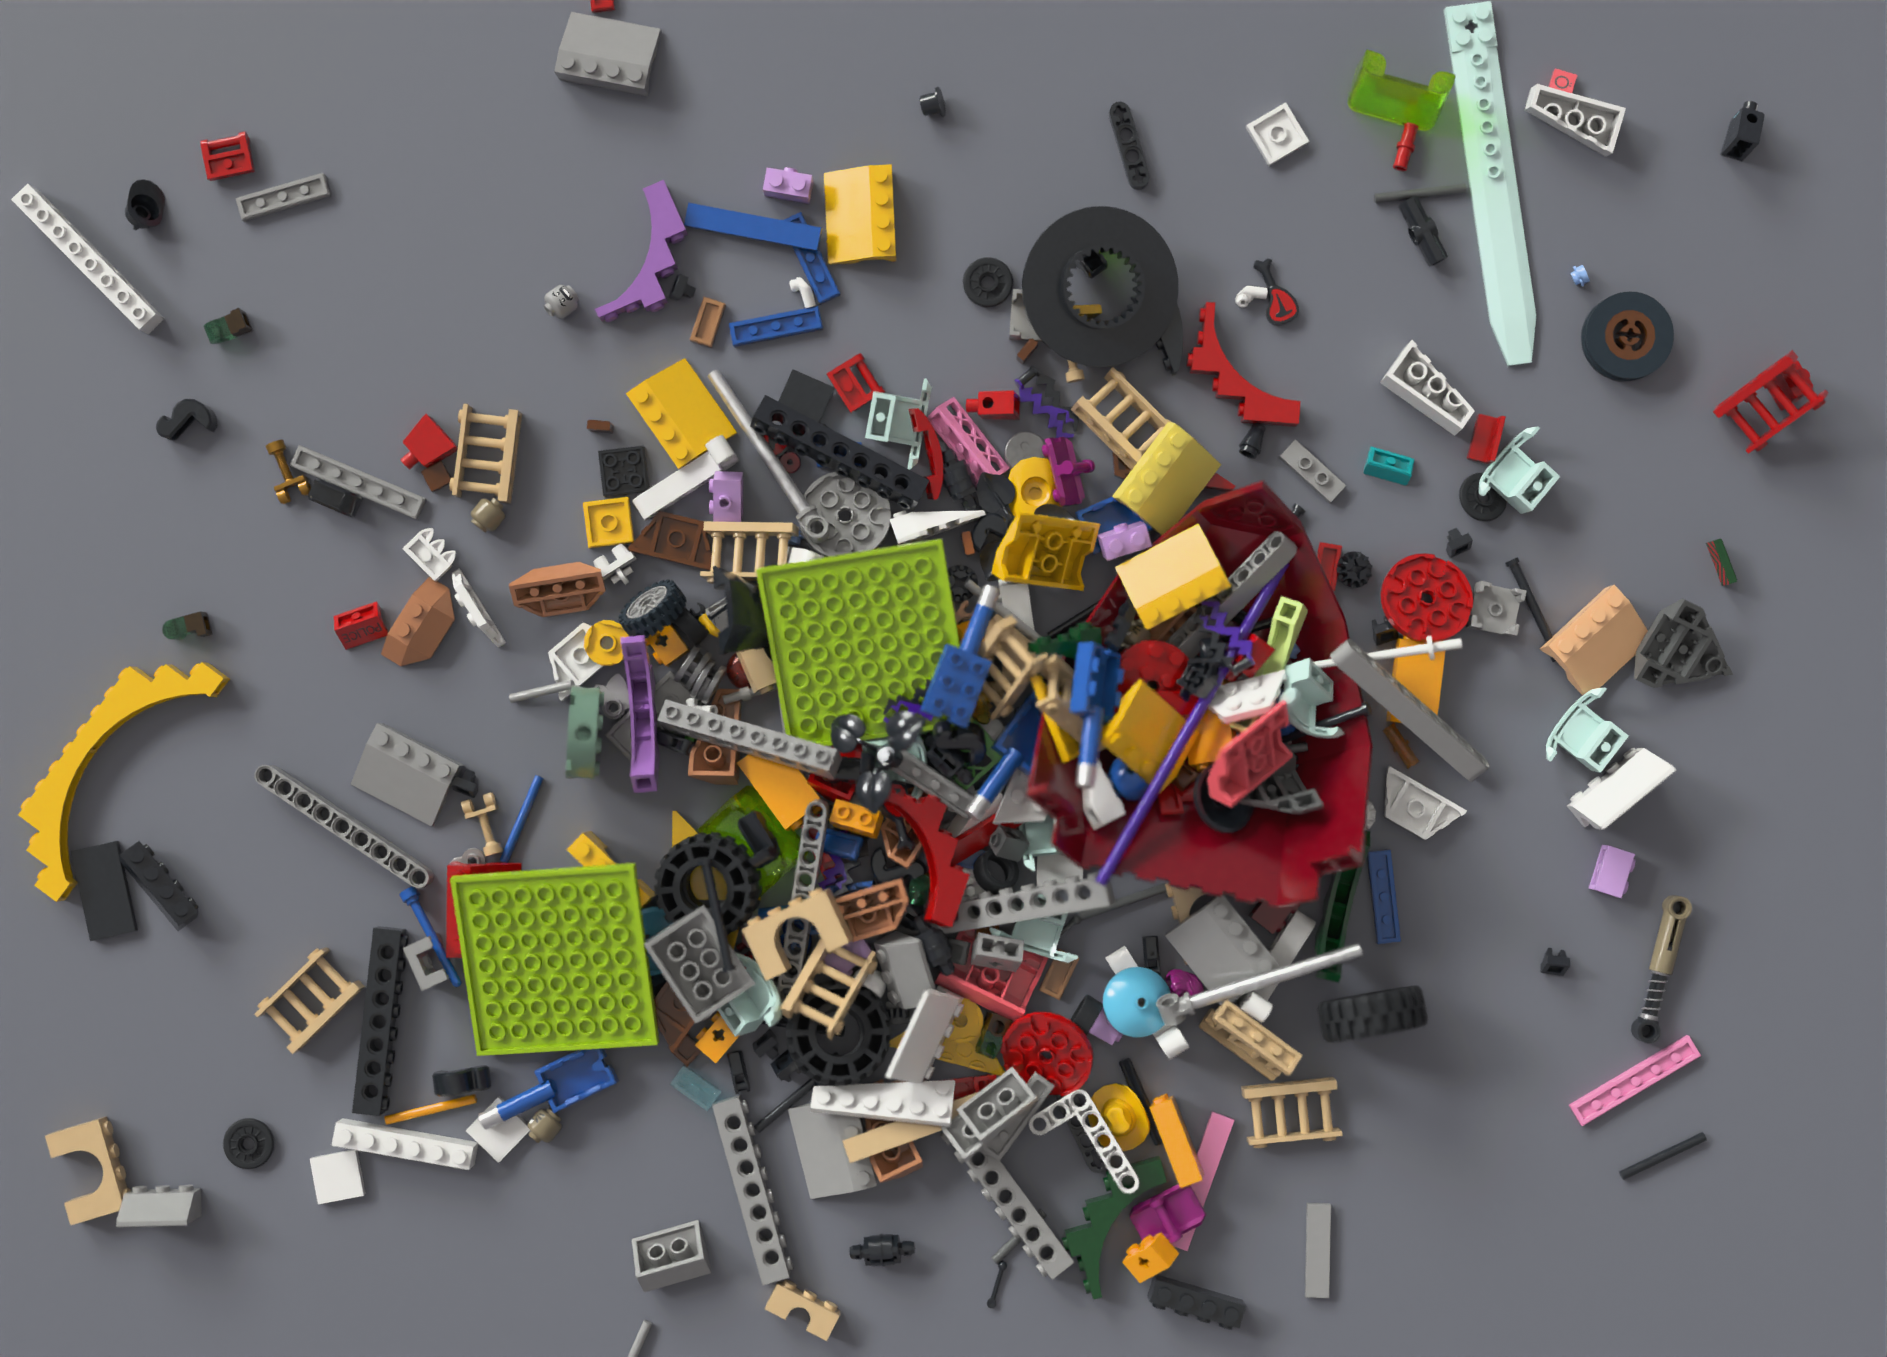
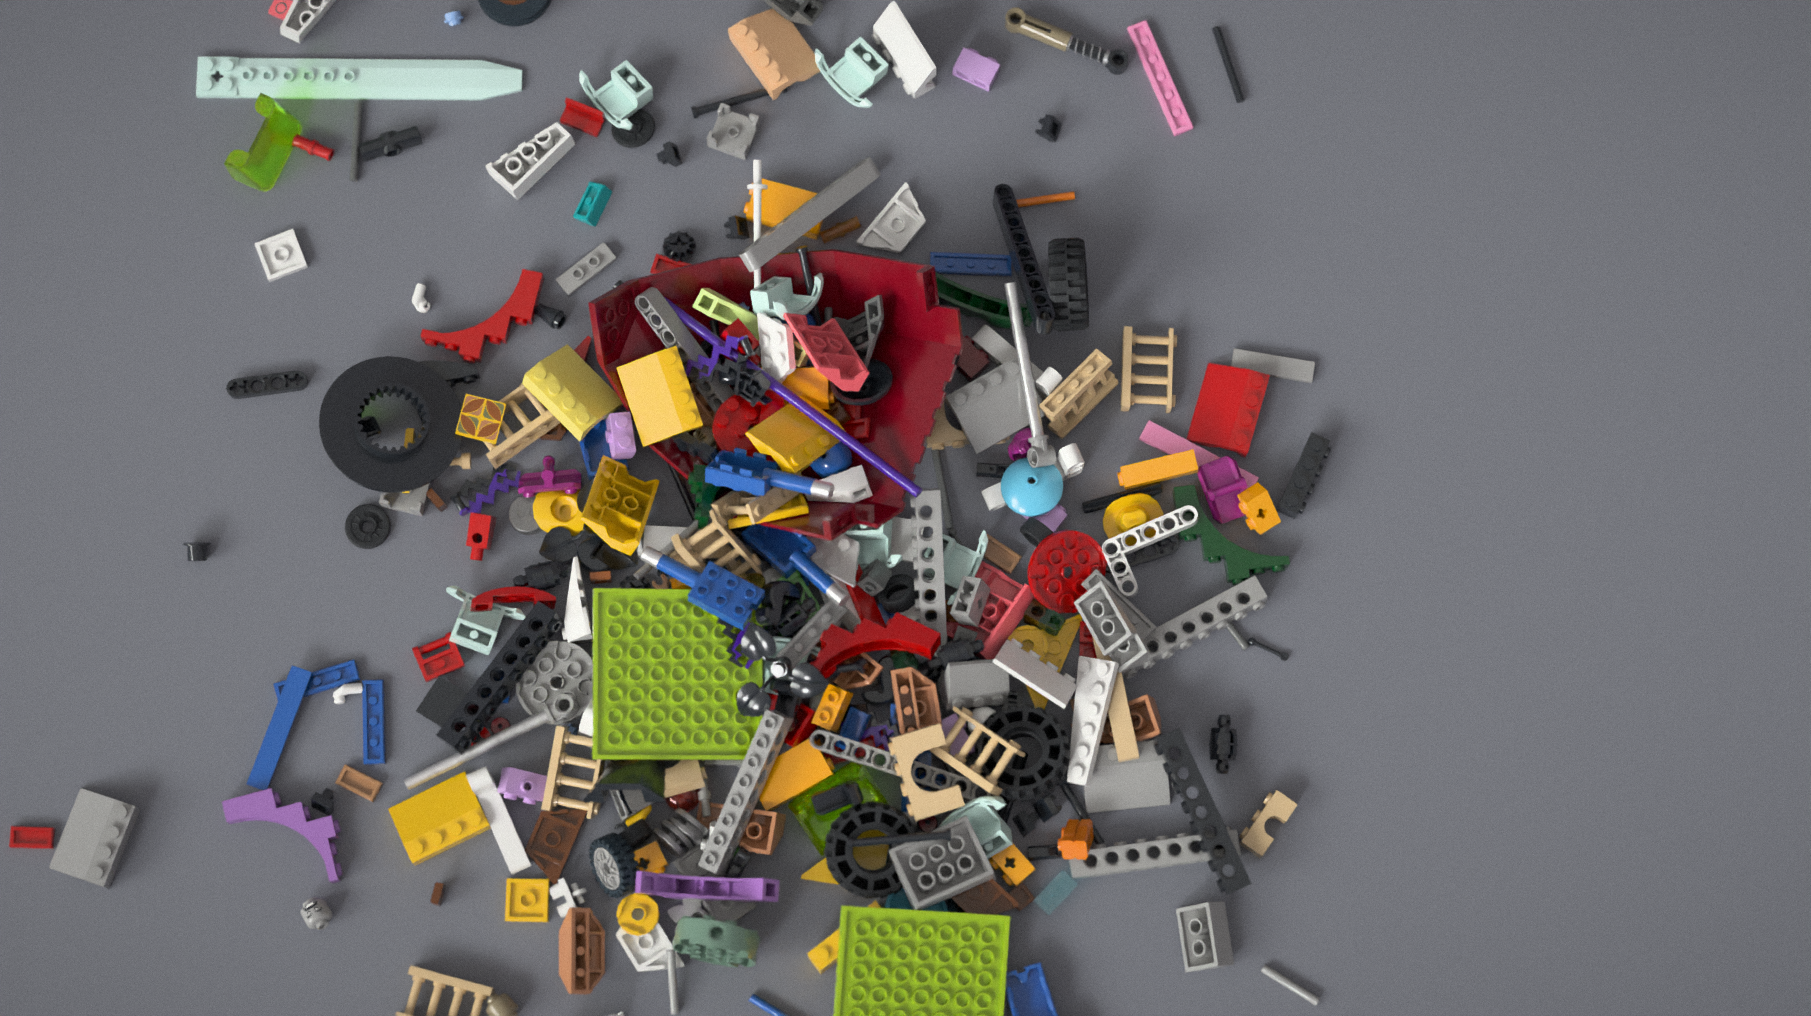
camera: 85 degrees left, 10 degrees down
black tile [598,446,649,497] -> none
lavender brick [763,168,813,204] -> none
yellow piece [824,164,896,265] -> none
bright pink fence [927,397,1010,484] -> none
black piece [1253,258,1299,325] -> none
red plate [1381,553,1473,643] -> none
none -> tile [455,394,506,444]
none -> black beam [993,184,1055,334]
none -> orange bar [1016,191,1075,208]
none -> orange brick [1058,819,1094,859]
none -> black brick [1154,728,1252,895]
none -> red piece [1186,363,1270,458]

